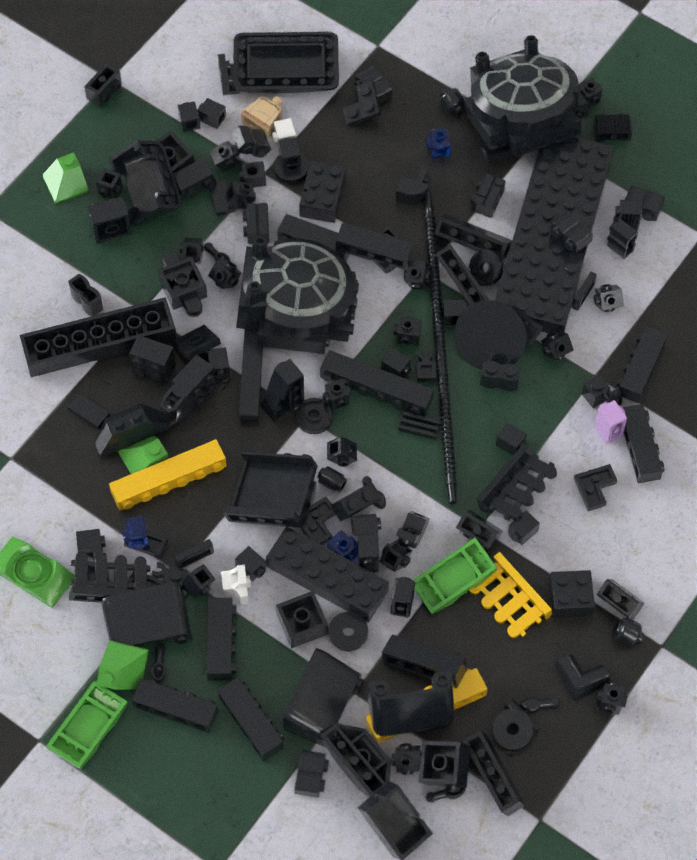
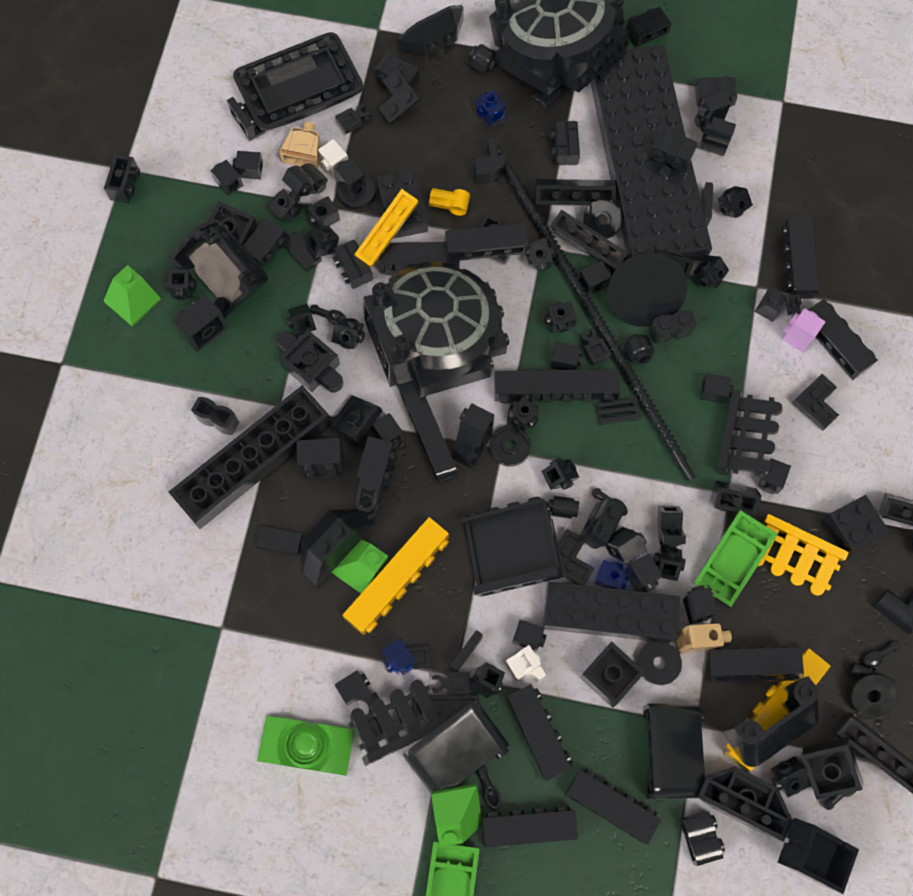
camera: 25 degrees left, 10 degrees up
none -> black plate [335,103,371,134]
none -> yellow plate [354,189,419,268]
none -> black wedge [397,5,464,57]
none -> yellow piece [429,188,470,216]
none -> black head [624,334,655,365]
none -> tan torso [676,623,732,654]

